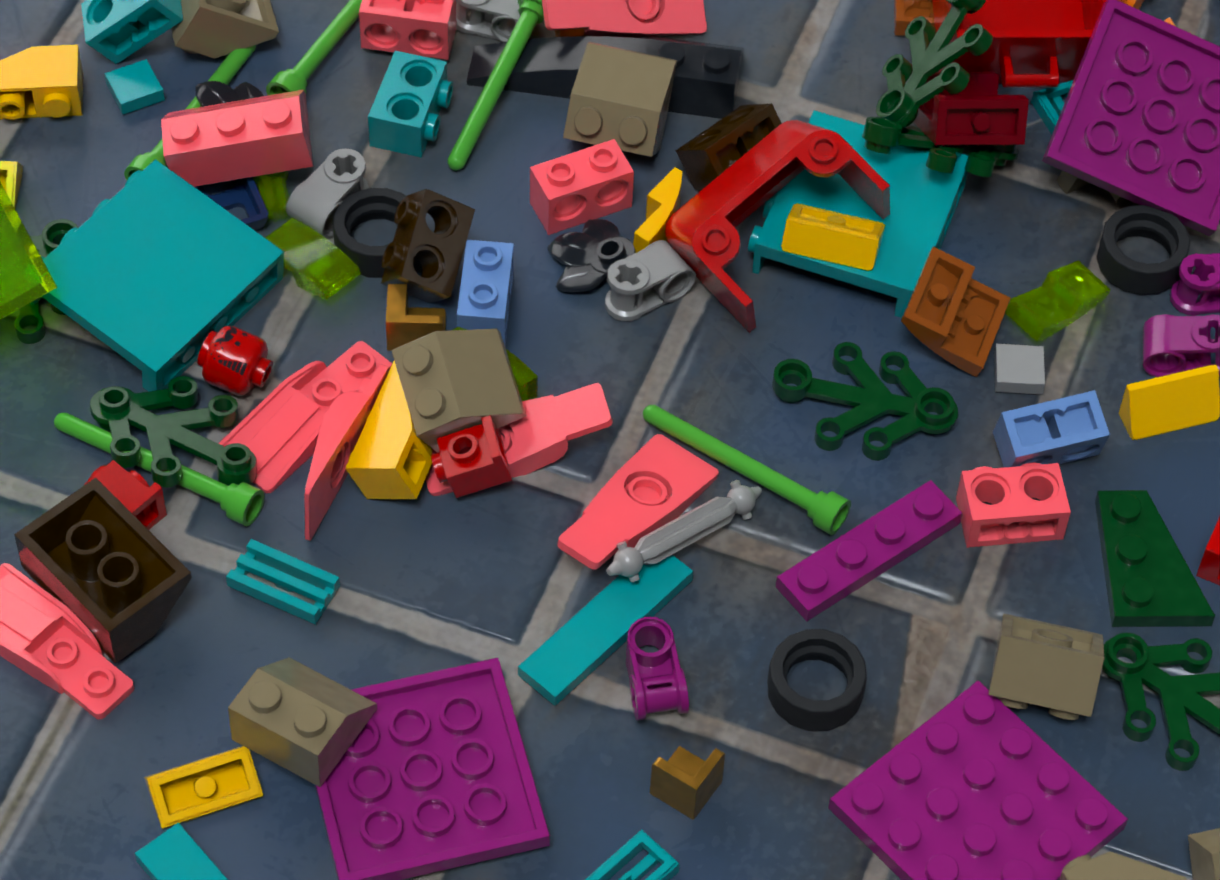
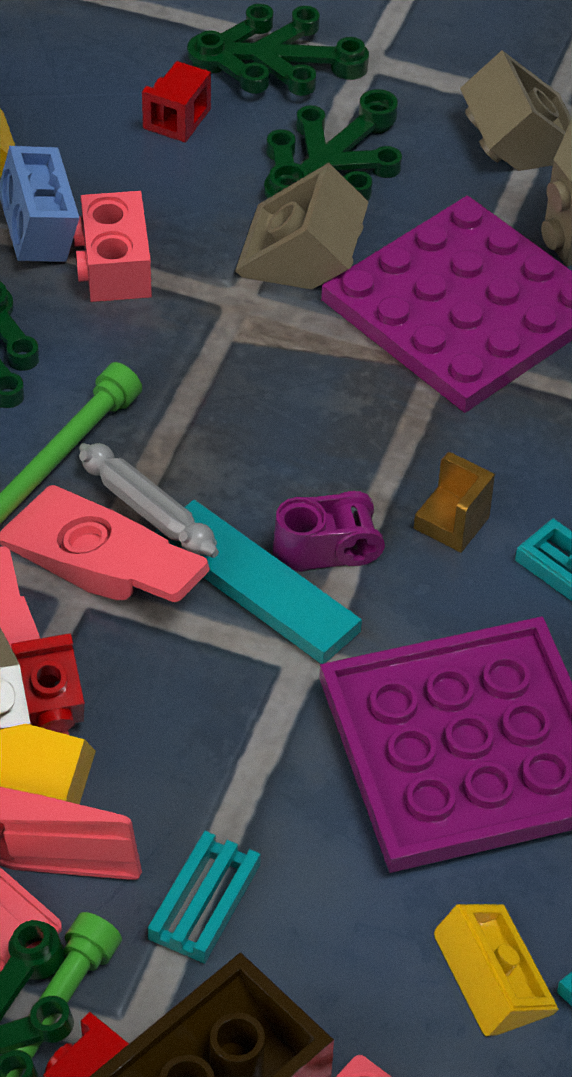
camera: 90 degrees left, 5 degrees down
dark tan slope [228,657,377,787] -> none
black tyre [767,629,867,731] -> none
magenta plate [776,480,962,622] -> none
dark green wing [1095,490,1215,627] -> none

